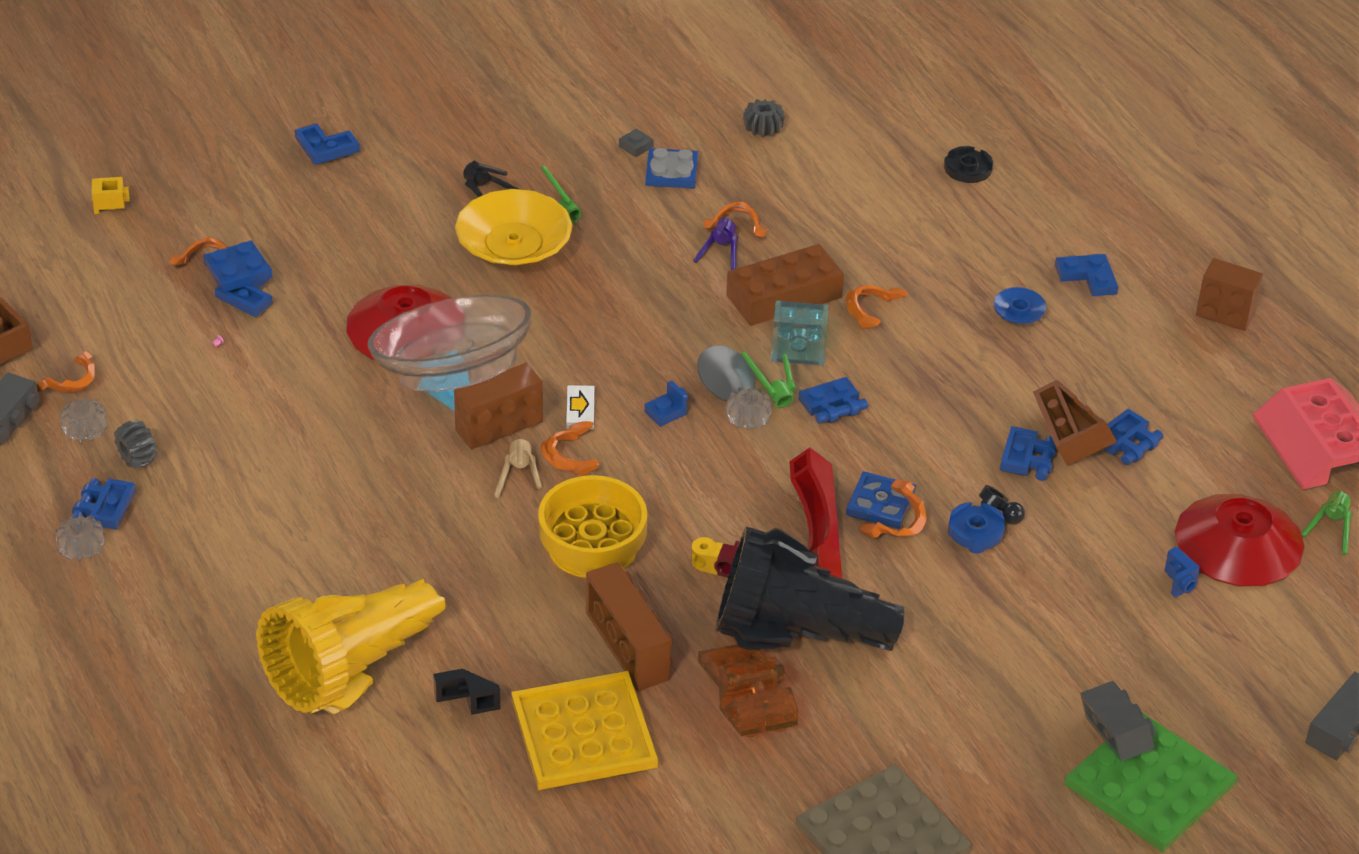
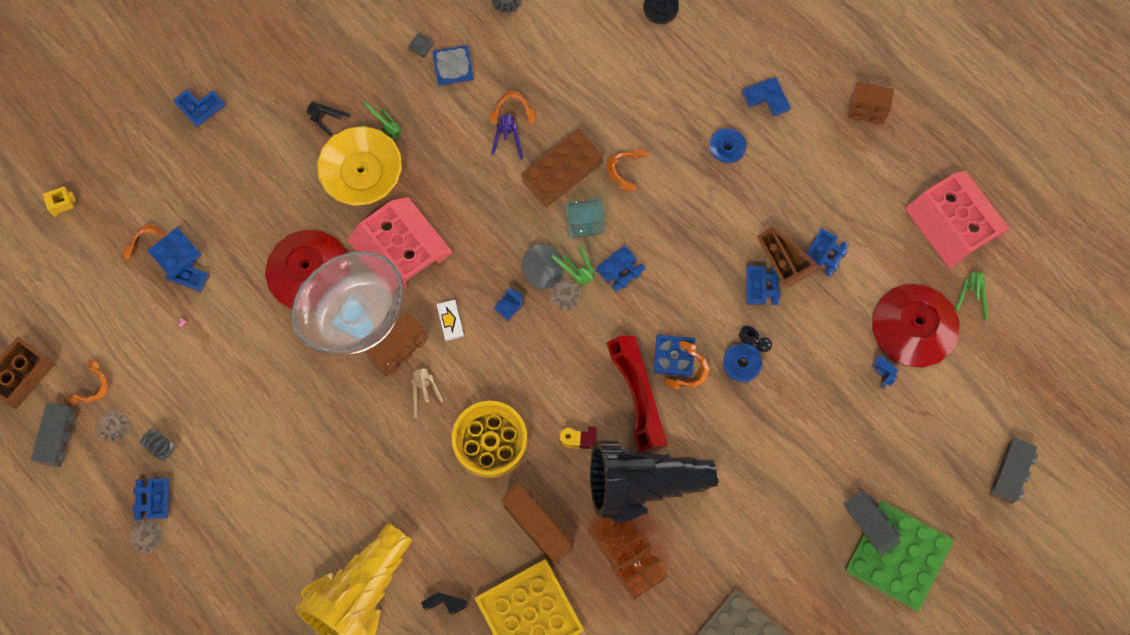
camera: 10 degrees left, 30 degrees up
orange helmet [541,421,599,476] -> none
none -> coral slope [348,197,453,298]

